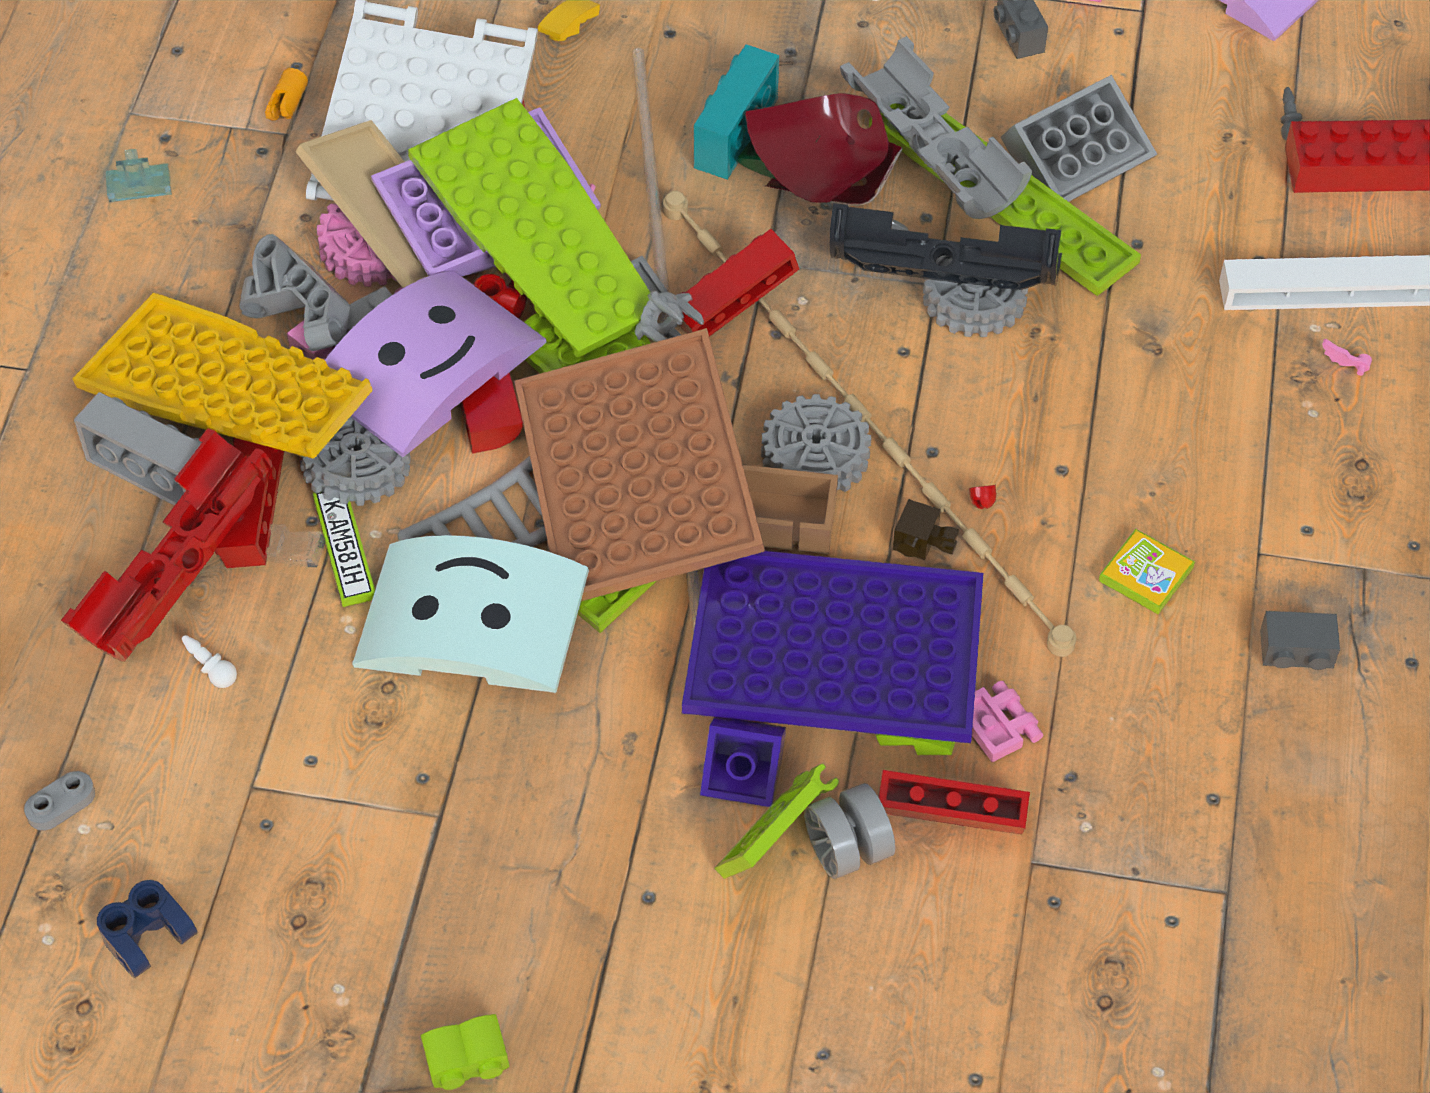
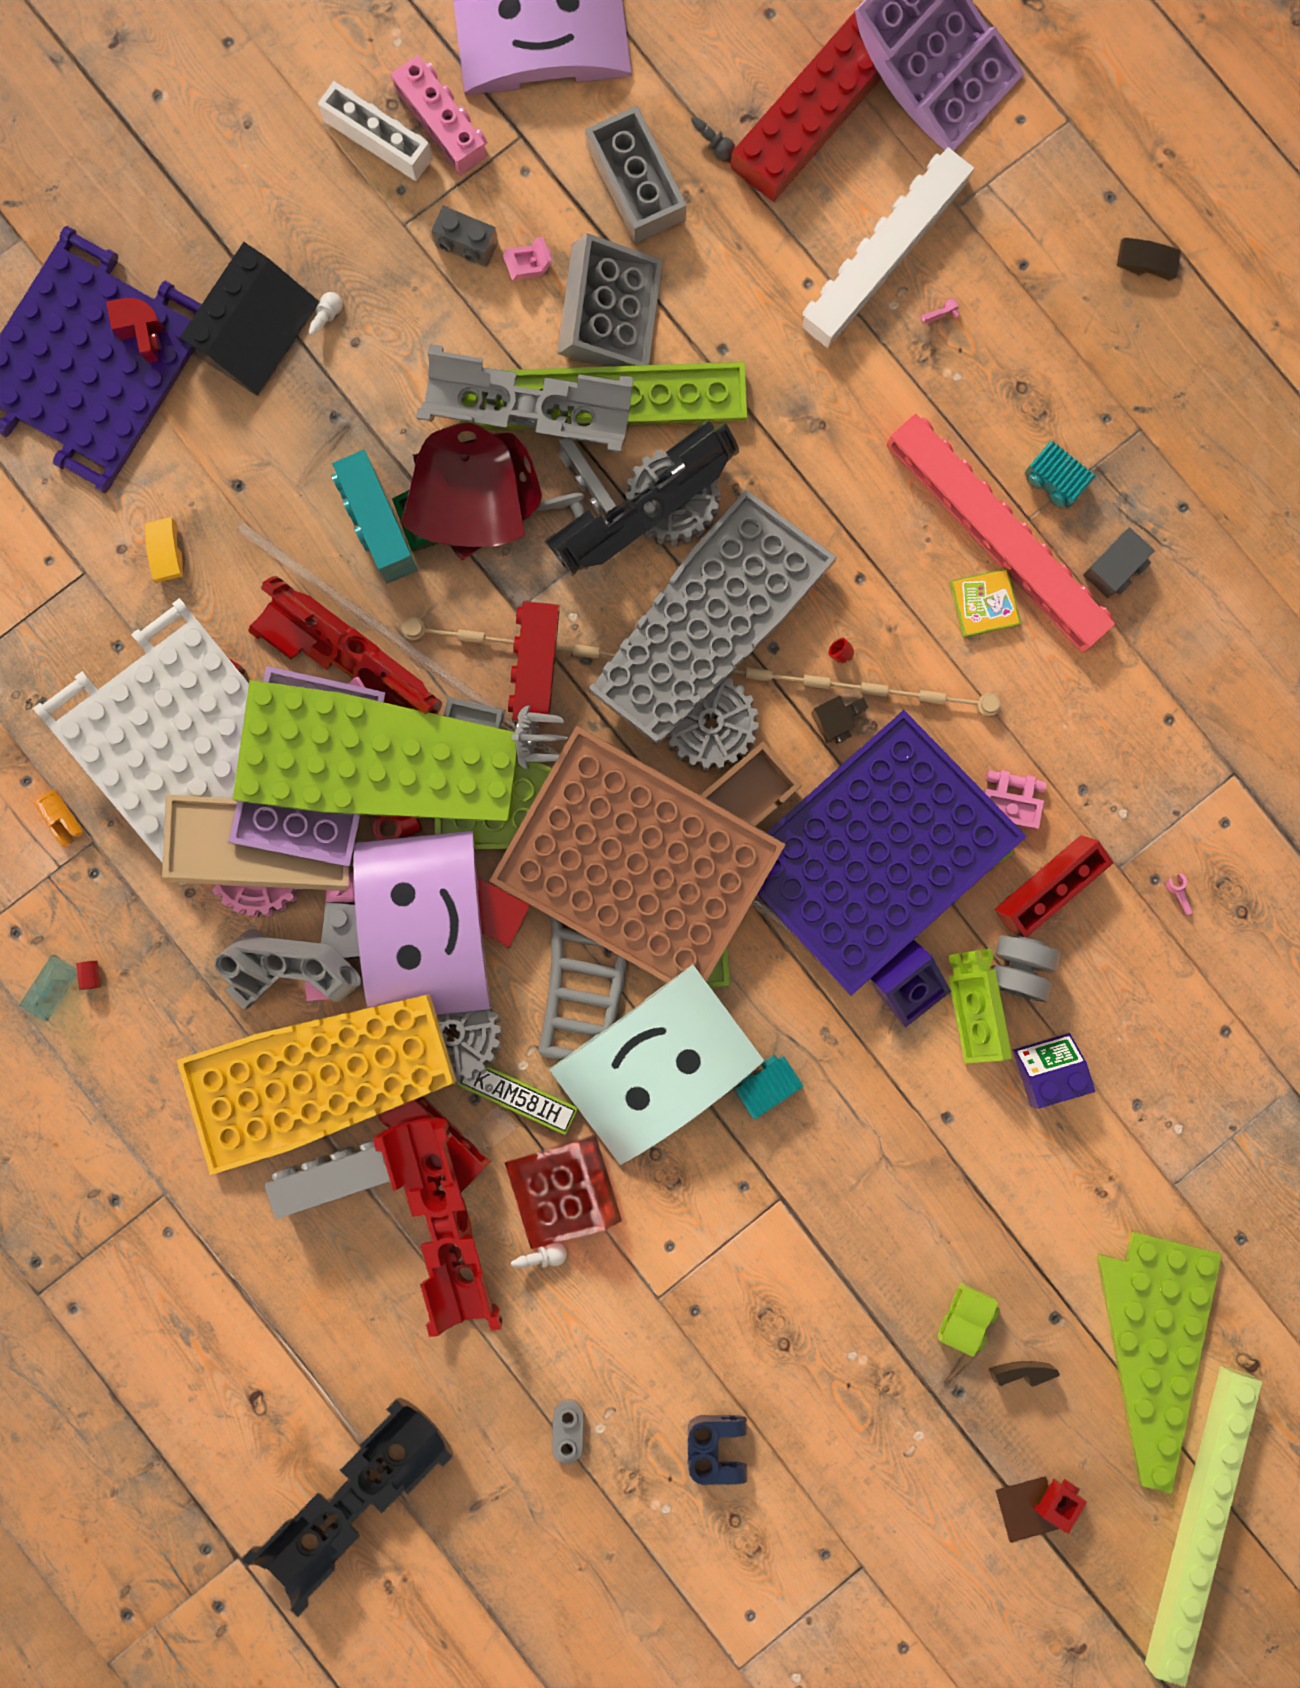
camera: 55 degrees left, 30 degrees up
none -> red hinge [76,961,101,990]
none -> red piece [248,576,442,715]
none -> bright pink bracket [503,237,552,281]
none -> clear red slope [505,1134,622,1249]
none -> light grey plate [558,437,617,516]
none -> light grey brick [585,106,687,244]
none -> light grey wing [589,490,836,744]
none -> teal brick [733,1054,804,1120]
none -> coral brick [887,413,1115,653]
none -> dark purple slope [1013,1033,1096,1109]
none -> teal brick [1024,440,1096,509]
none -> bright pink hand [1166,874,1193,915]

